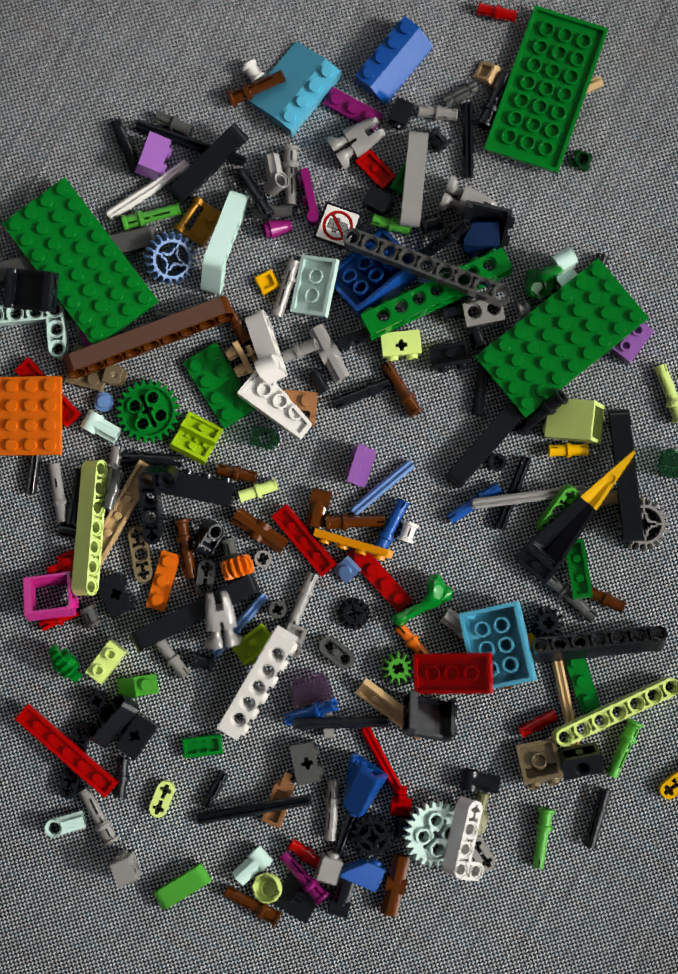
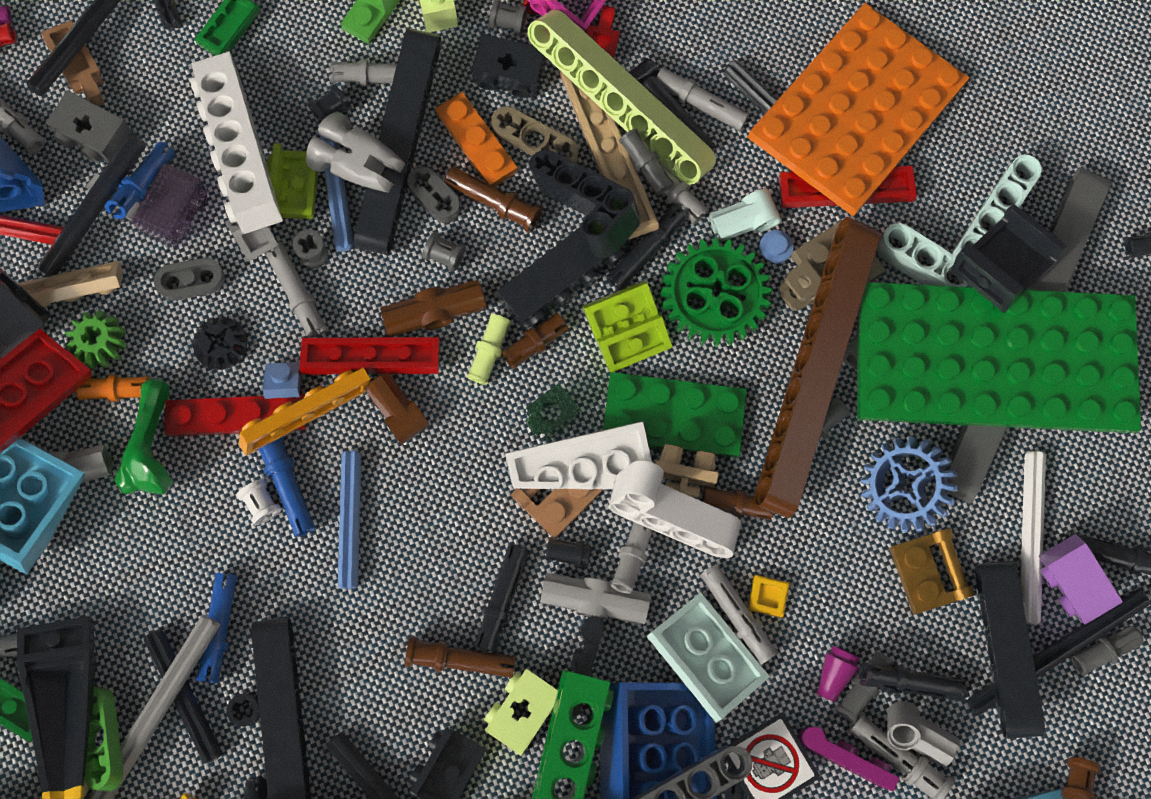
camera: 125 degrees right, 10 degrees down
bright green pin [121,202,181,232] -> none
black piece [189,519,224,559] -> none
light aqua beam [201,190,249,295] -> none
orange gear [220,554,254,581] -> none
light grey bush [254,550,272,568] -> none
reddish brown pin [325,513,385,531] -> none
medium lavender bracket [344,443,376,488] -> none

